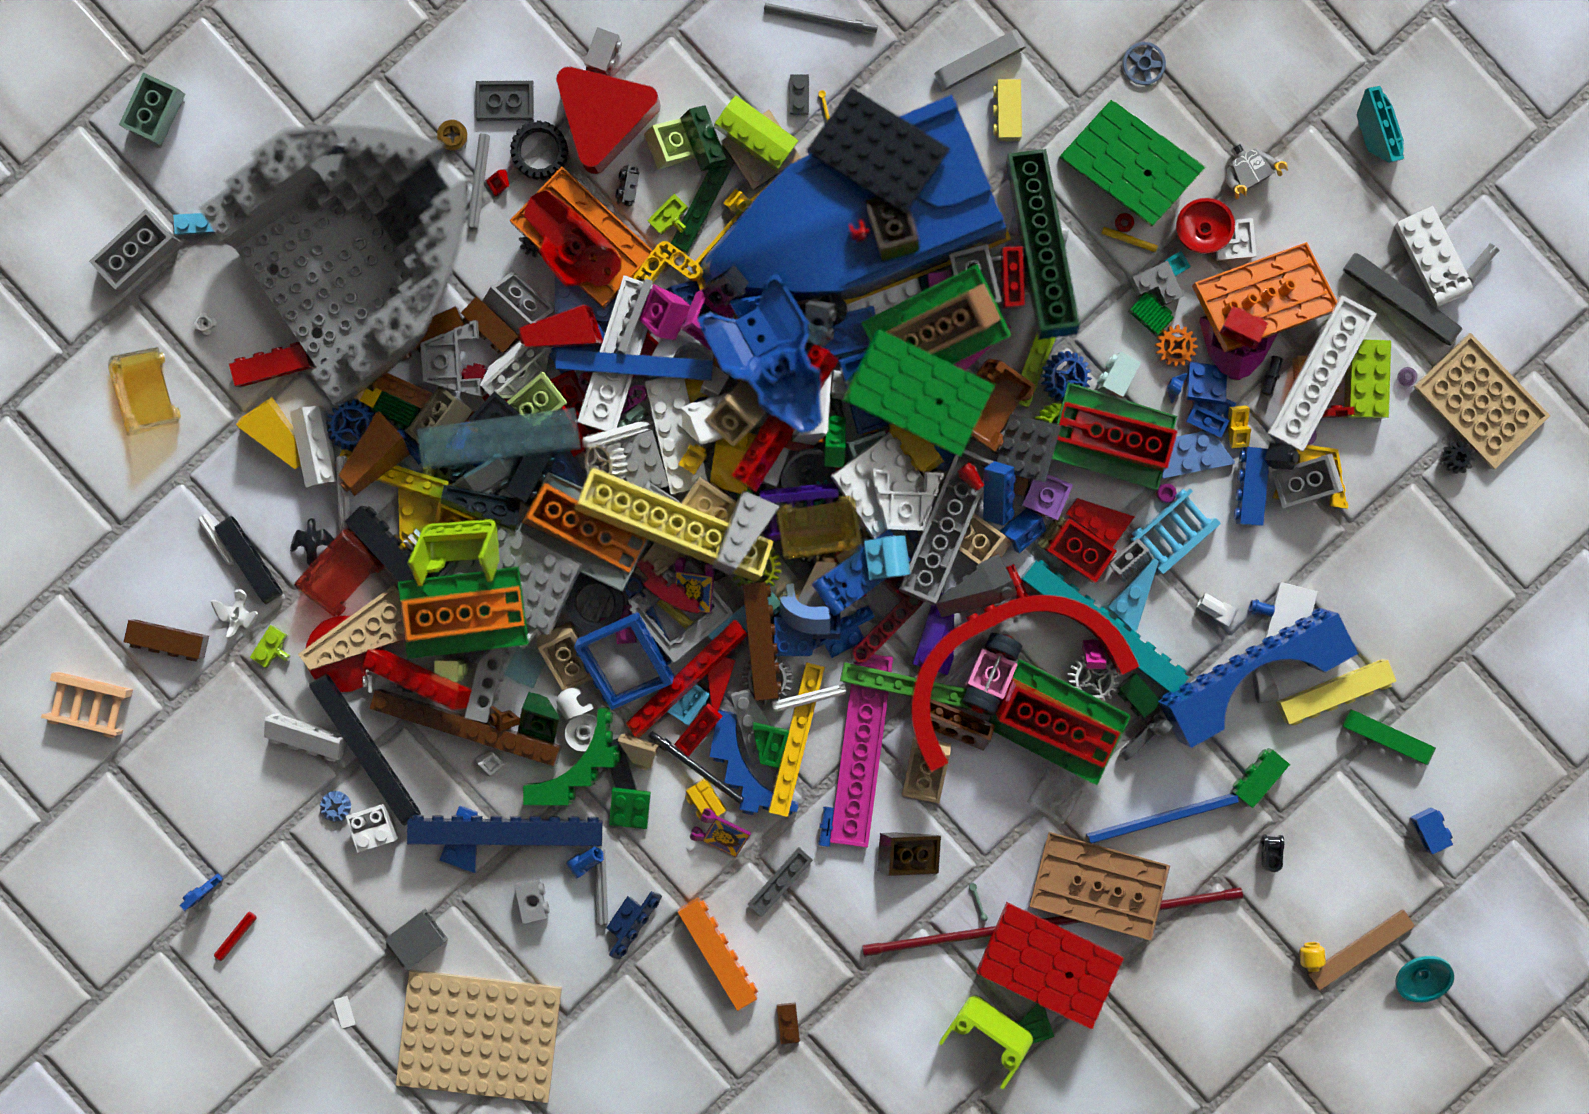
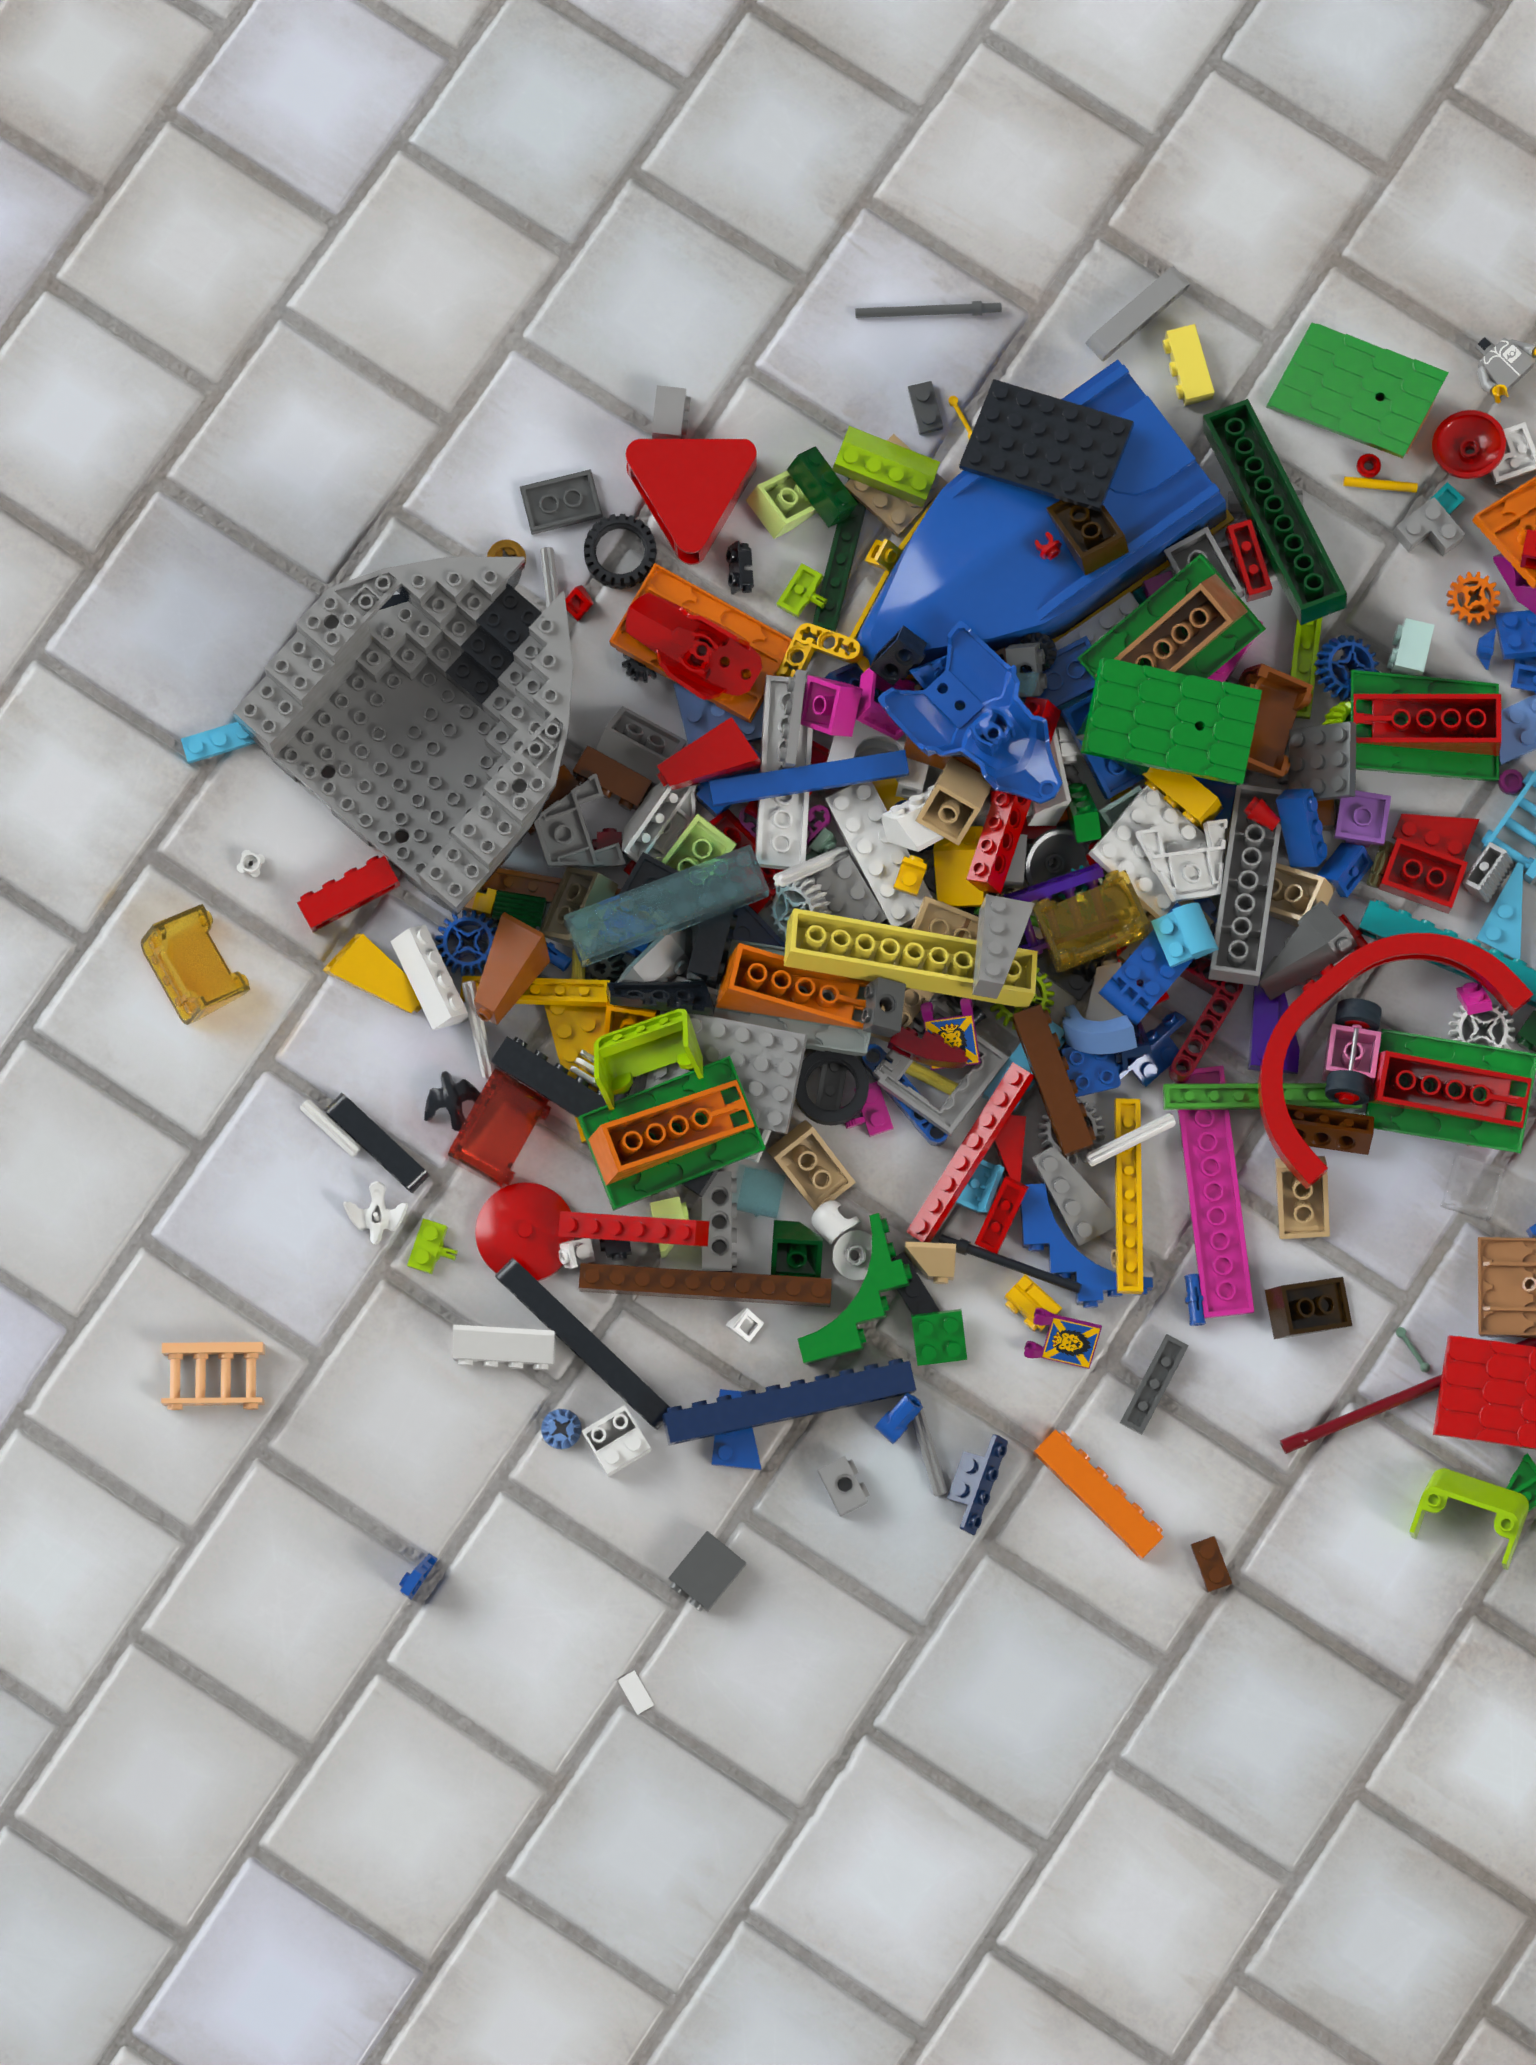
camera: 15 degrees left, 10 degrees down
light grey brick [89,209,179,293] -> none
sand green brick [119,72,185,146] -> none
reddish brown brick [123,619,209,662] -> none
red axle [214,912,257,961] -> none
tan wing [298,585,405,670] -> none
tan plate [396,970,562,1103] -> none
reddish brown bracket [488,706,520,731] -> none
blue window [574,612,674,710] -> none
green wing [752,722,789,768] -> none
sand blue wheel [1123,42,1166,85] -> none
green brick [1128,292,1174,337] -> none
none -> dark grey brick [862,977,906,1037]

